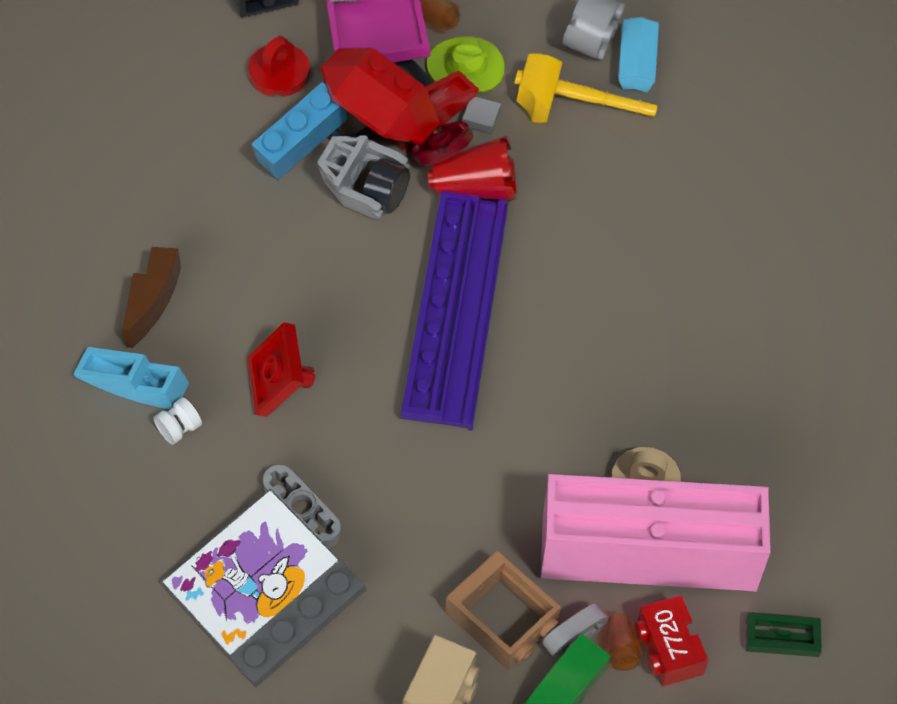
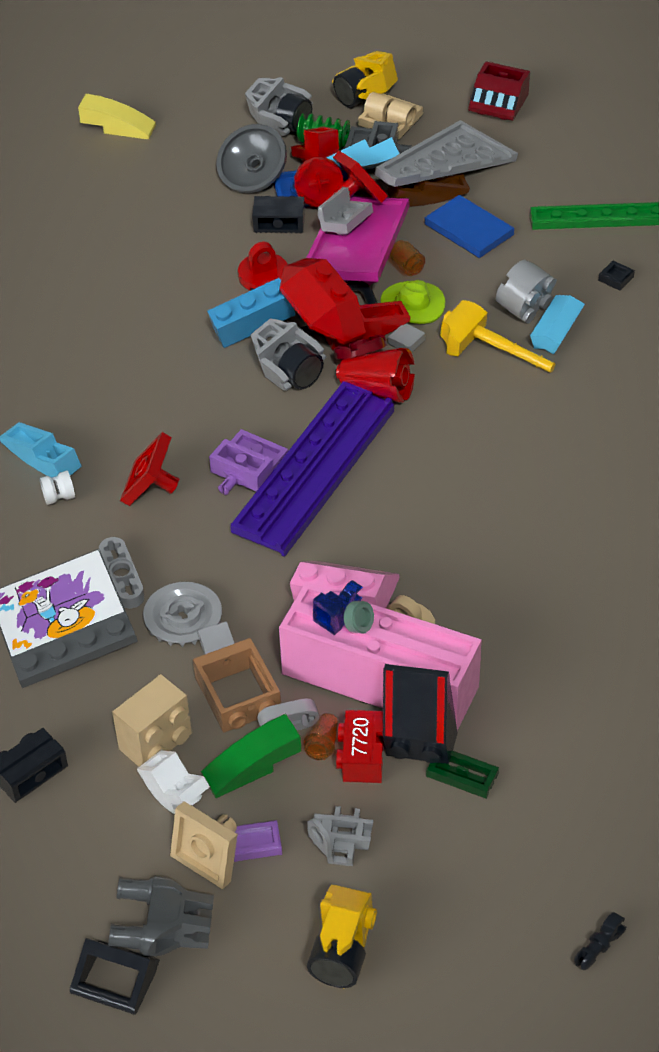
camera: 25 degrees right, 10 degrees down
reddish brown slope [122,247,181,348] -> none
none -> light grey gear [143,582,222,647]
none -> light grey tile [197,621,235,655]
none -> medium lavender plate [209,429,288,495]
none -> bright pink slope [290,561,400,608]
none -> clear blue piece [313,580,363,635]
none -> sand green tile [344,601,374,634]
none -> black slope [383,664,458,764]

